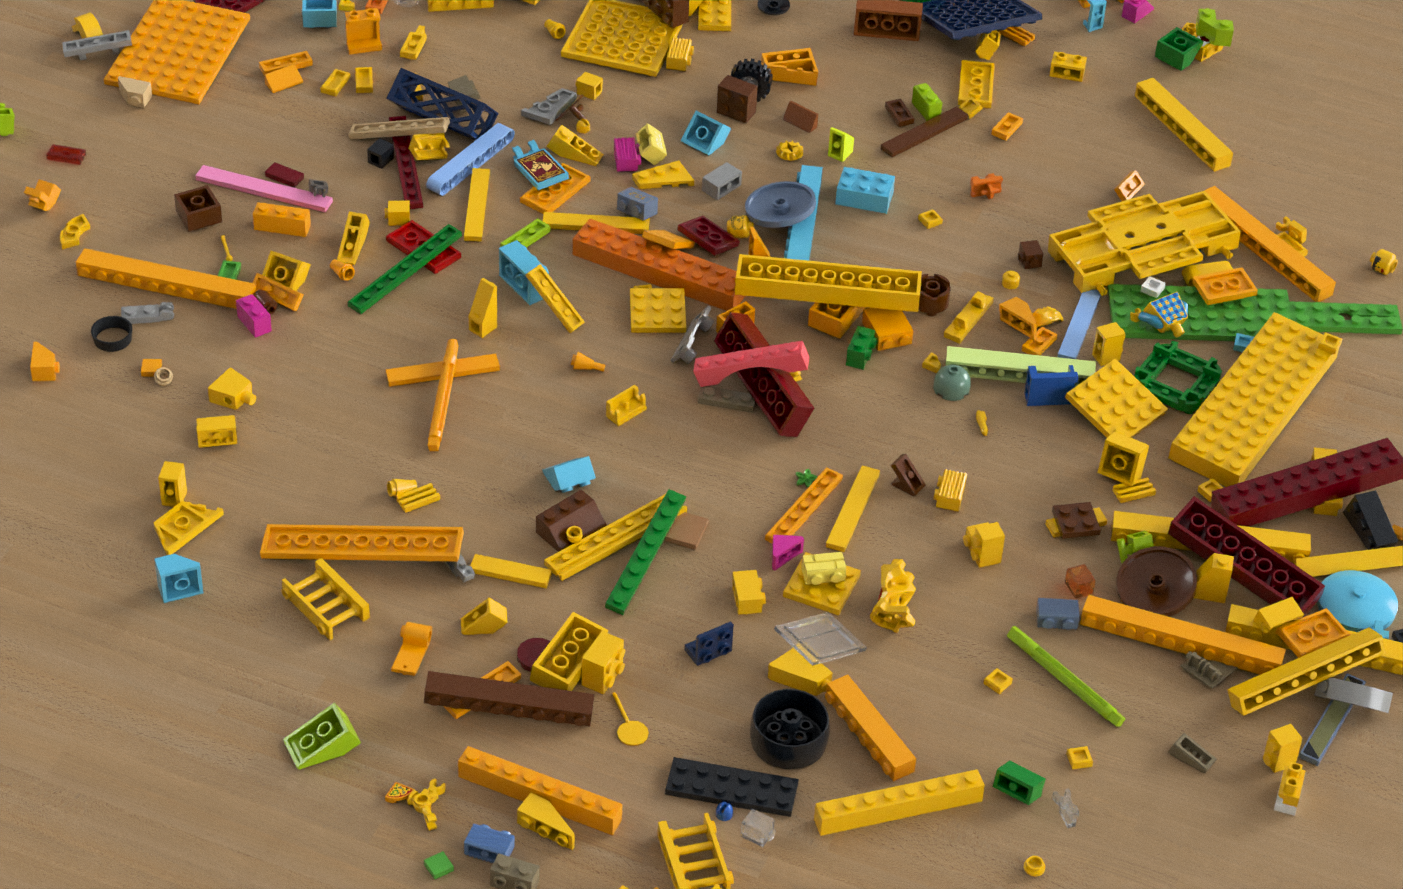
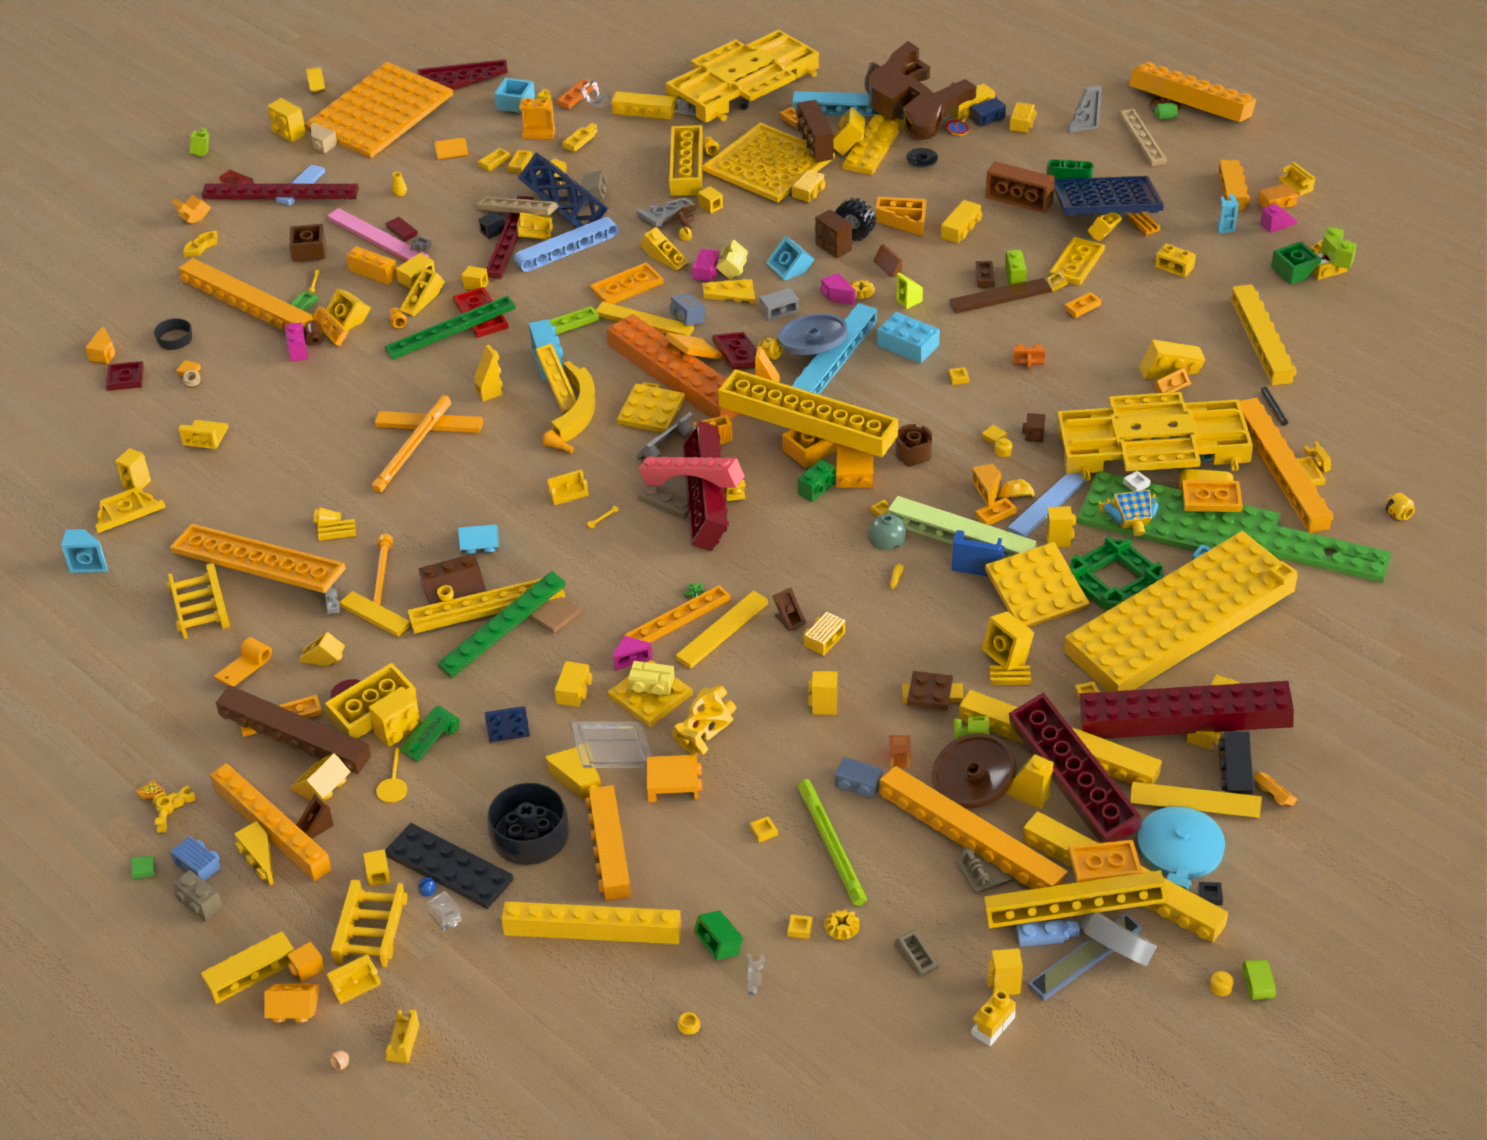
camera: 25 degrees right, 0 degrees up
light grey hinge [62,30,132,60] -> none
light grey hinge [121,302,174,324] -> none
yellow torso [208,367,256,410] -> none
light orange plate [259,51,313,77] -> none
lime slope [283,703,361,770] -> none
yellow tile [464,168,490,242] -> none
tile [512,140,569,190] -> none
yellow hinge [944,291,994,344] -> none
yellow hinge [1254,597,1304,633] -> none
none -> dark red tile [106,361,144,391]
none -> dark red plate [202,183,359,199]
none -> yellow brick [267,98,306,142]
none -> light blue tile [276,164,325,206]
none -> yellow slope [290,753,350,801]
none -> reddish brown slope [296,794,334,839]
none -> yellow brick [363,849,391,887]
none -> light orange piece [373,534,393,605]
none -> yellow cone [391,172,407,196]
none -> yellow brick [396,253,435,289]
none -> green door [399,706,460,762]
none -> yellow arch [551,361,596,443]
none -> yellow hinge [587,506,619,529]
none -> light orange panel [647,755,702,802]
none -> yellow brick [669,125,703,196]
none -> dark pink slope [820,273,856,305]
none -> yellow gear [824,908,860,940]
none -> yellow brick [941,200,982,244]
none -> yellow tile [981,425,1007,445]
none -> light blue hinge [1016,920,1080,947]
none -> yellow wedge [1139,340,1205,380]
none -> black bar [1261,386,1288,426]

